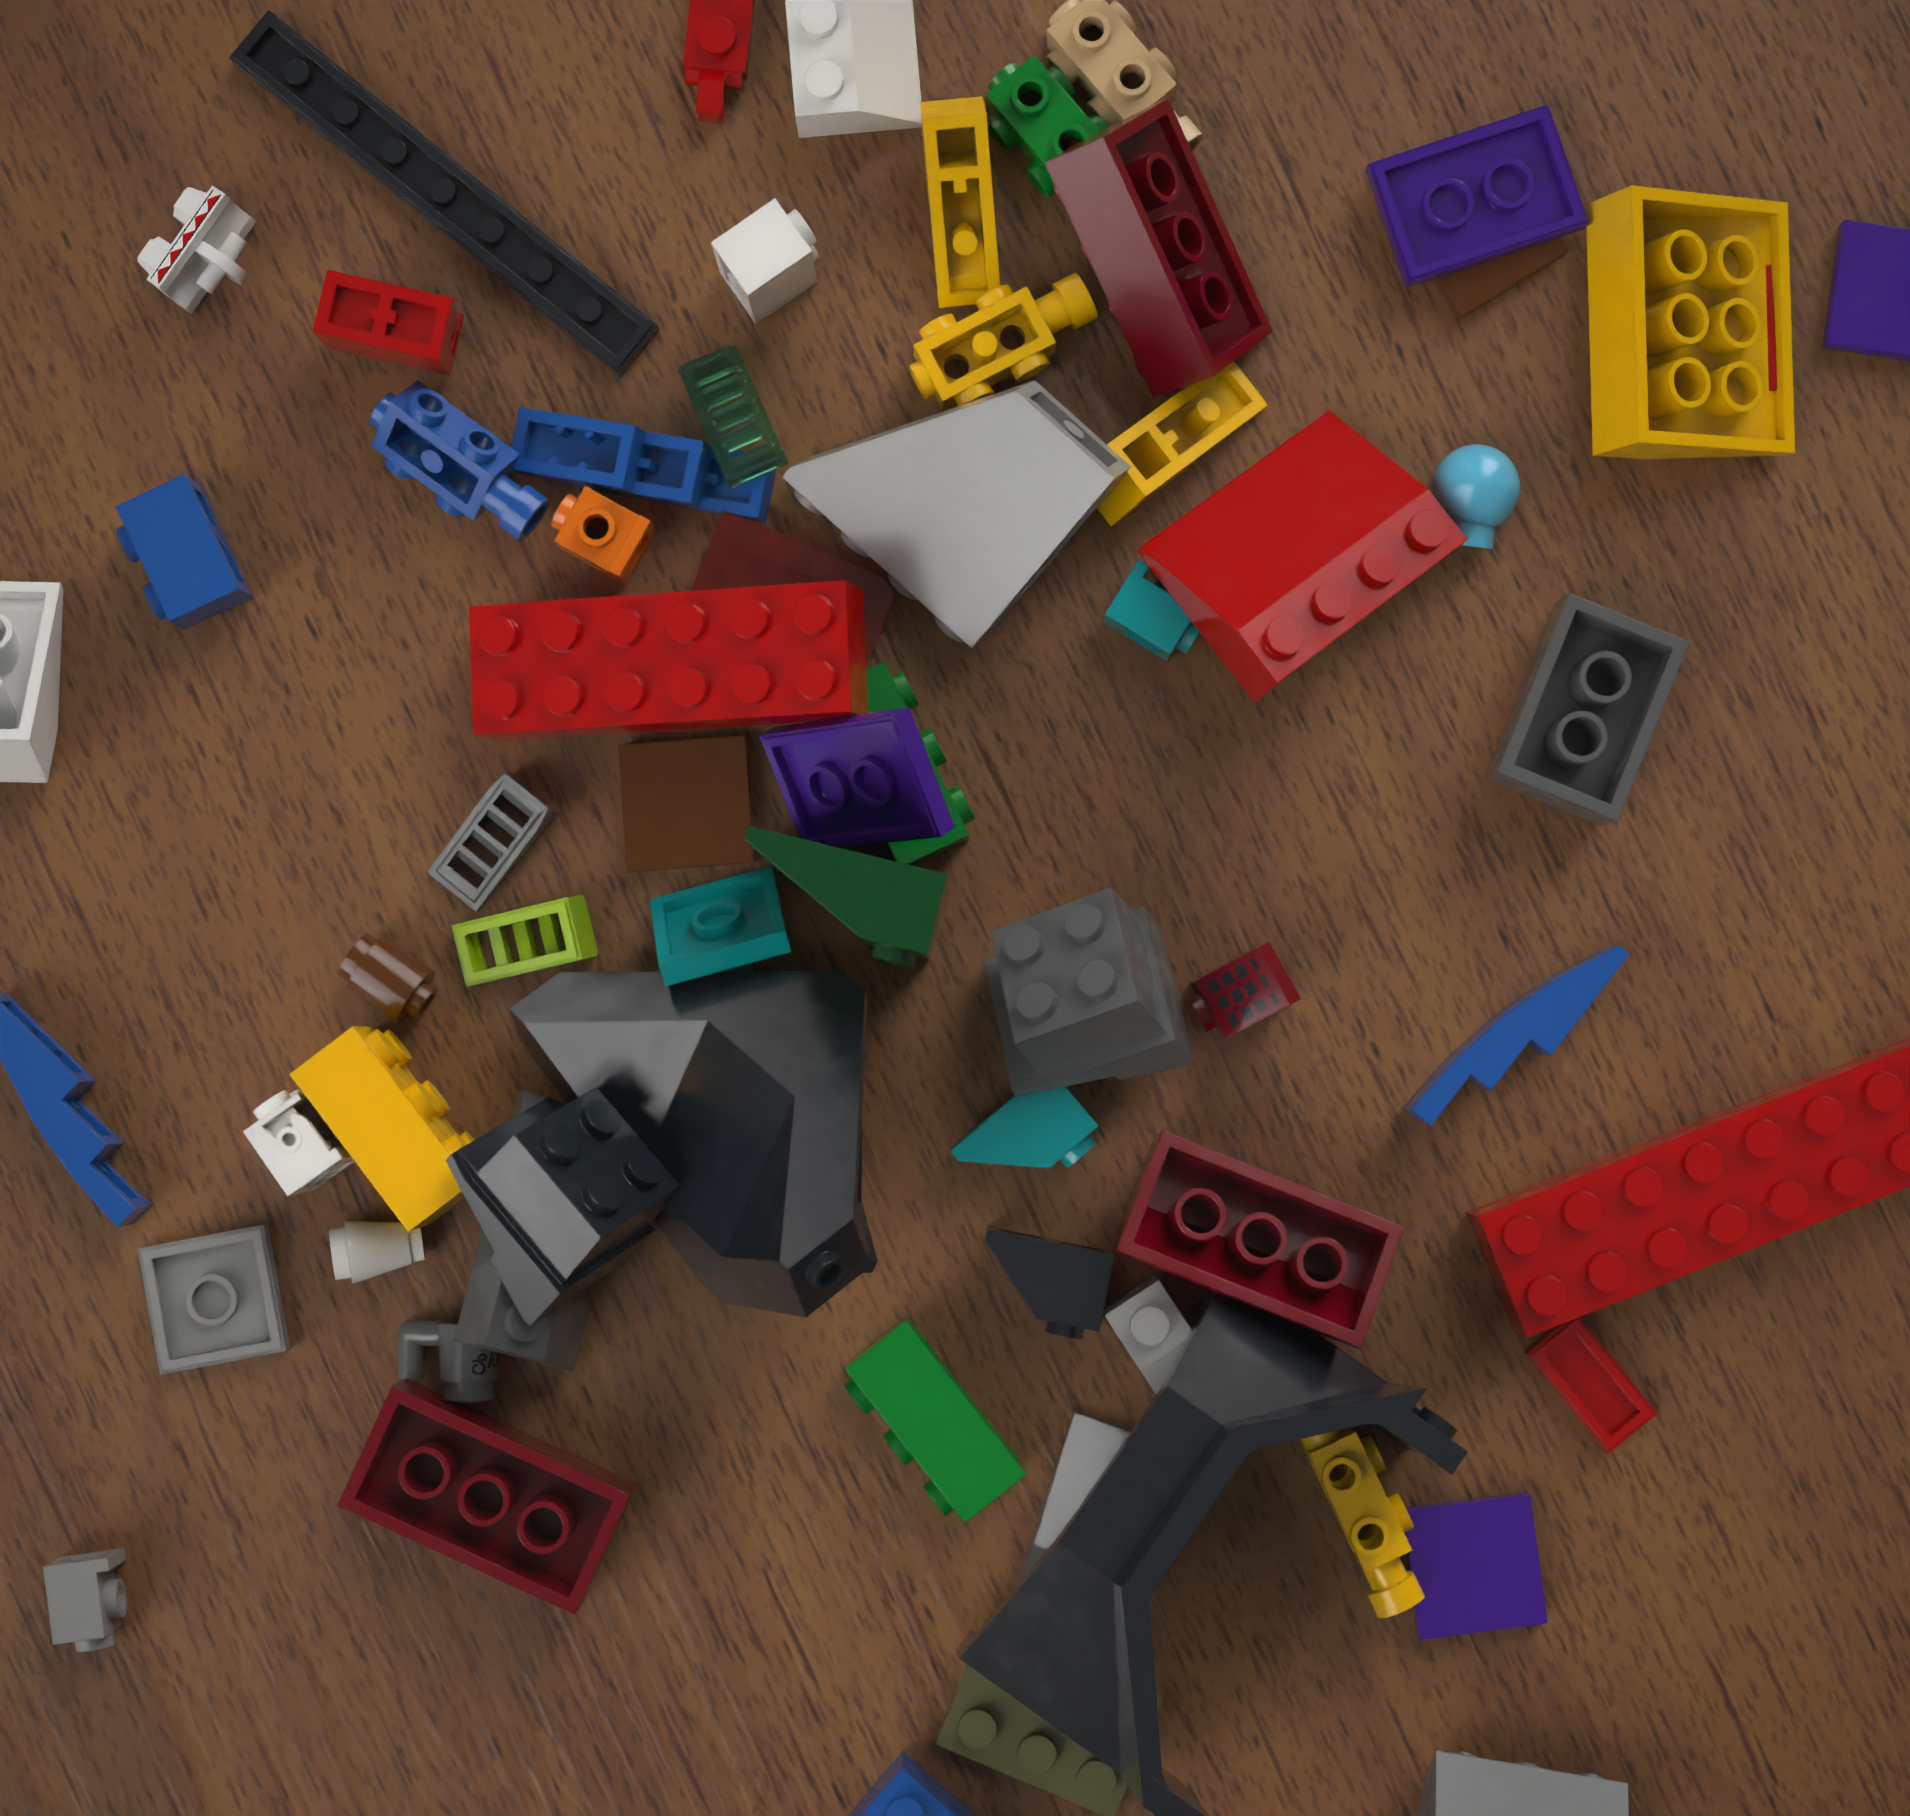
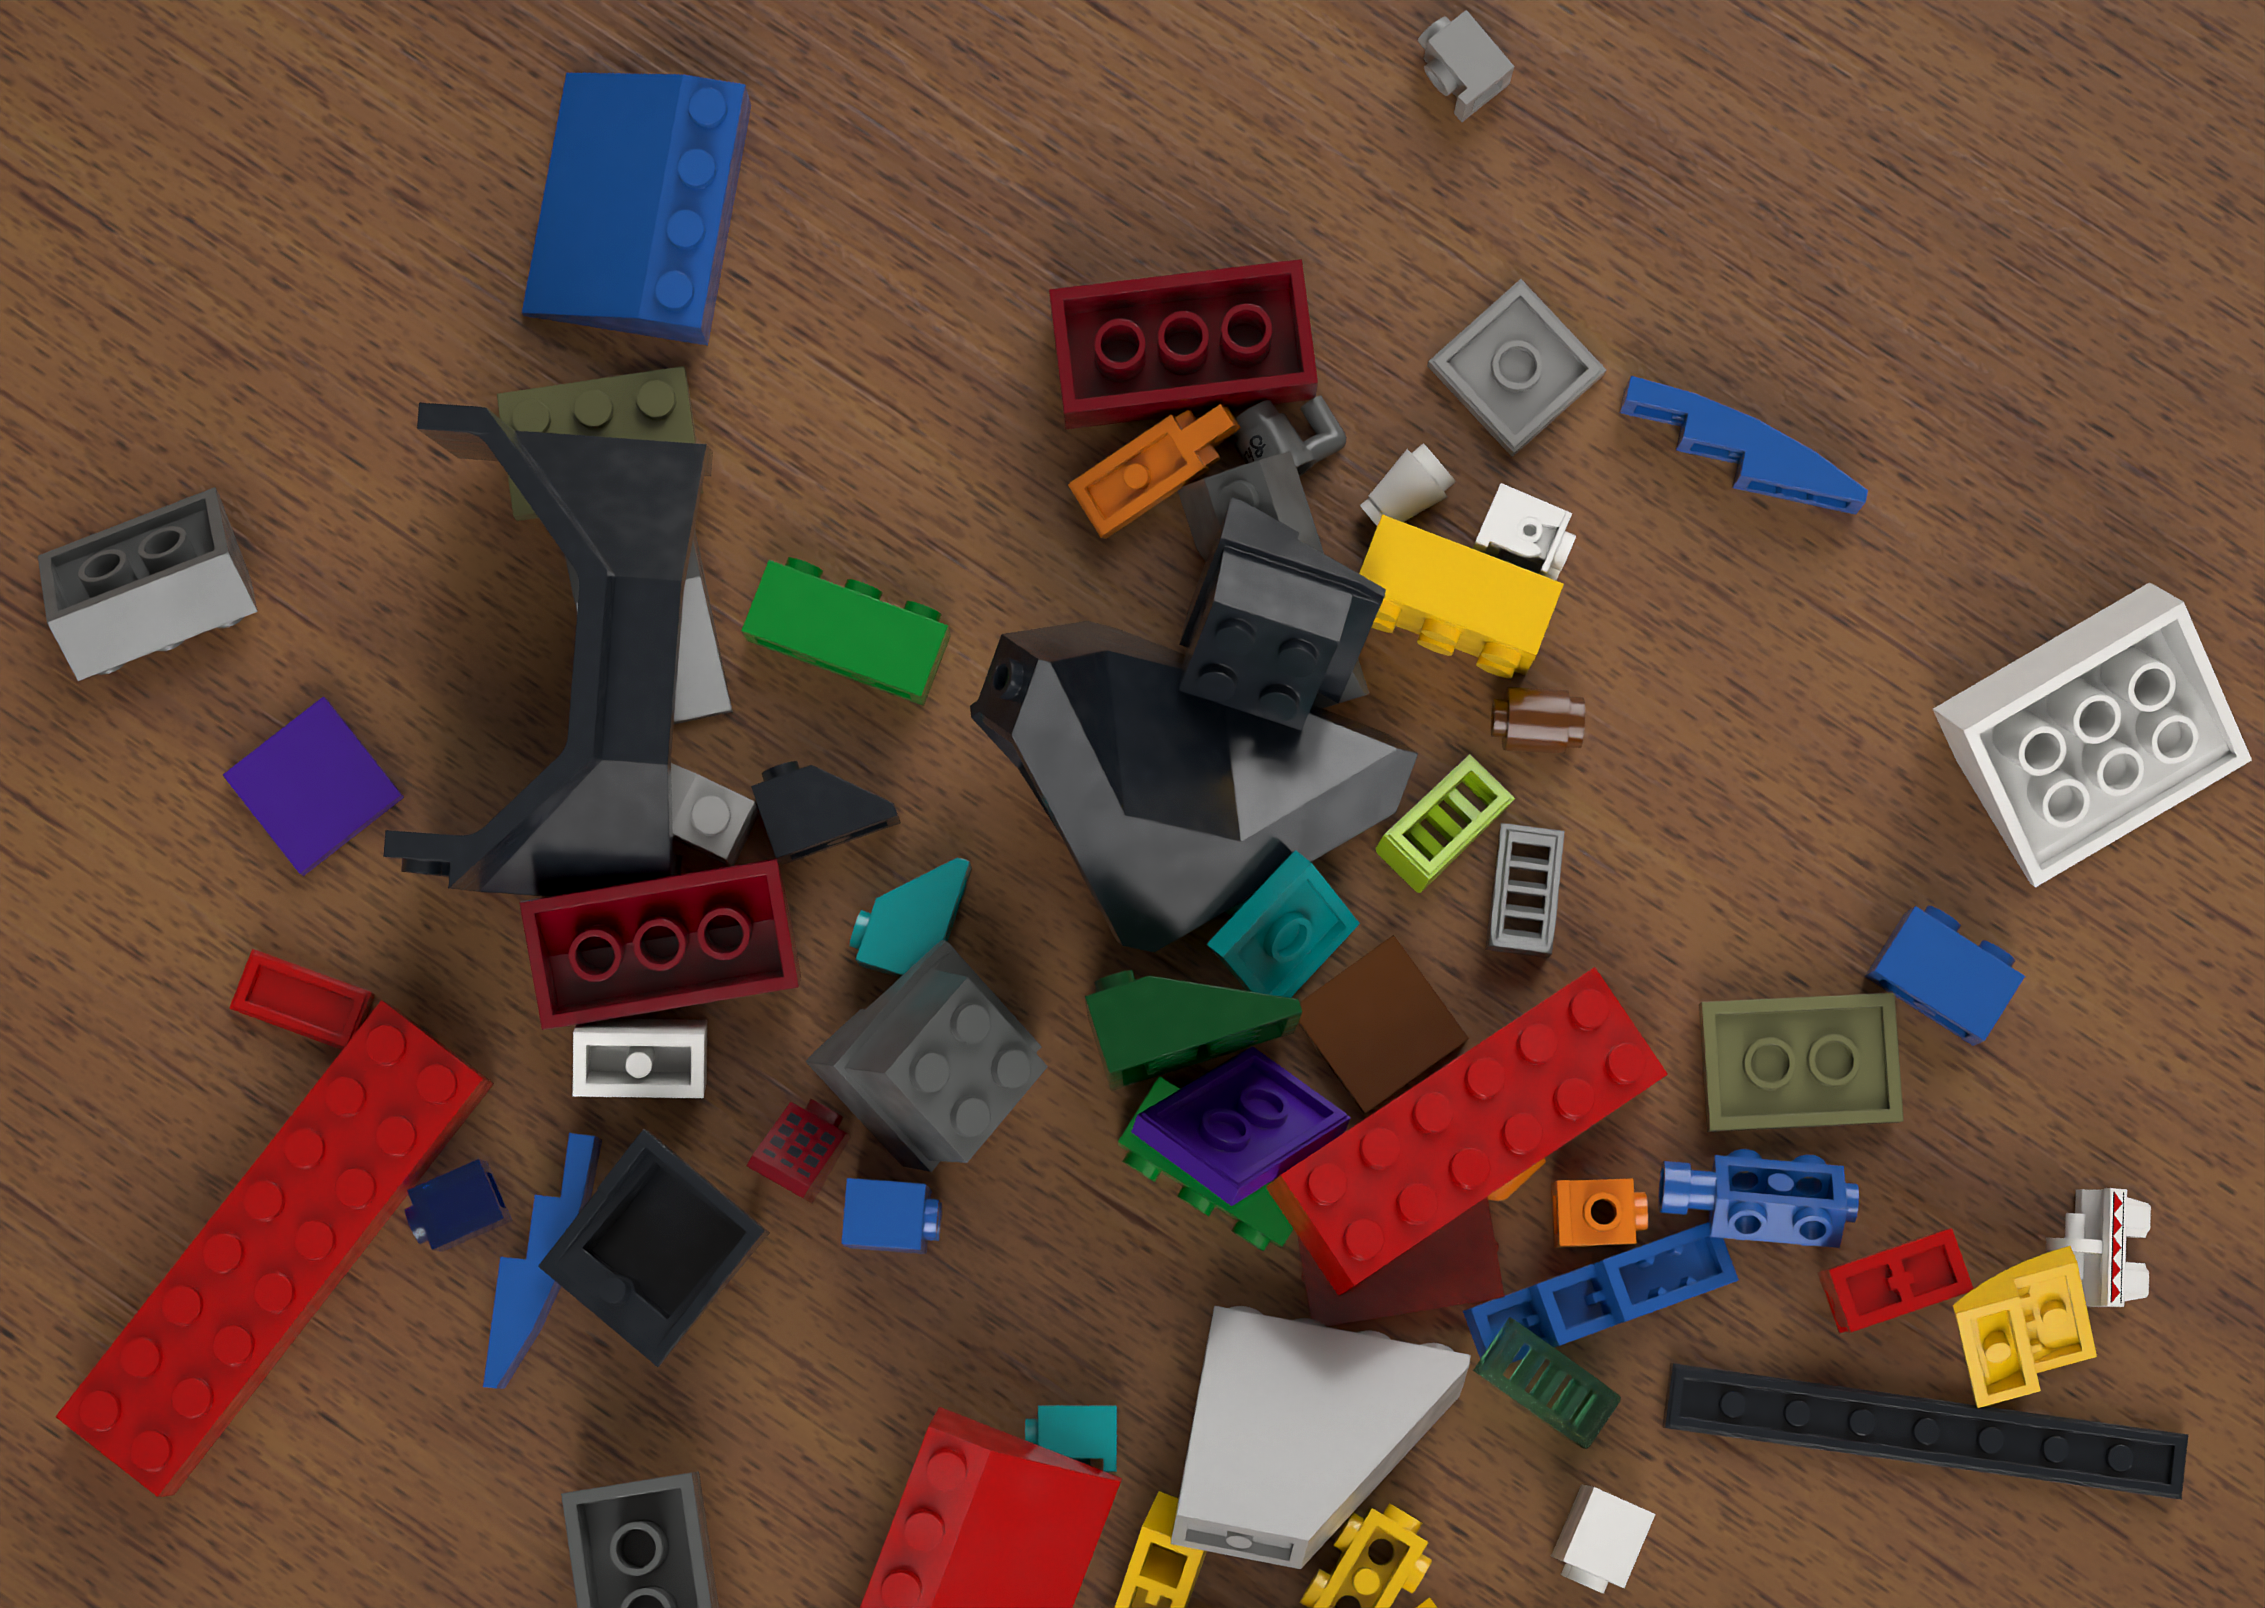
camera: 150 degrees right, 5 degrees down
yellow brick [1300,1427,1425,1618] -> none
none -> clear blue brick [404,1159,513,1252]
none -> black piece [538,1129,770,1367]
none -> white brick [573,1018,707,1098]
none -> blue brick [841,1178,942,1254]
none -> orange hinge [1068,404,1241,539]
none -> olive plate [1699,993,1903,1132]
none -> yellow slope [1953,1246,2097,1408]

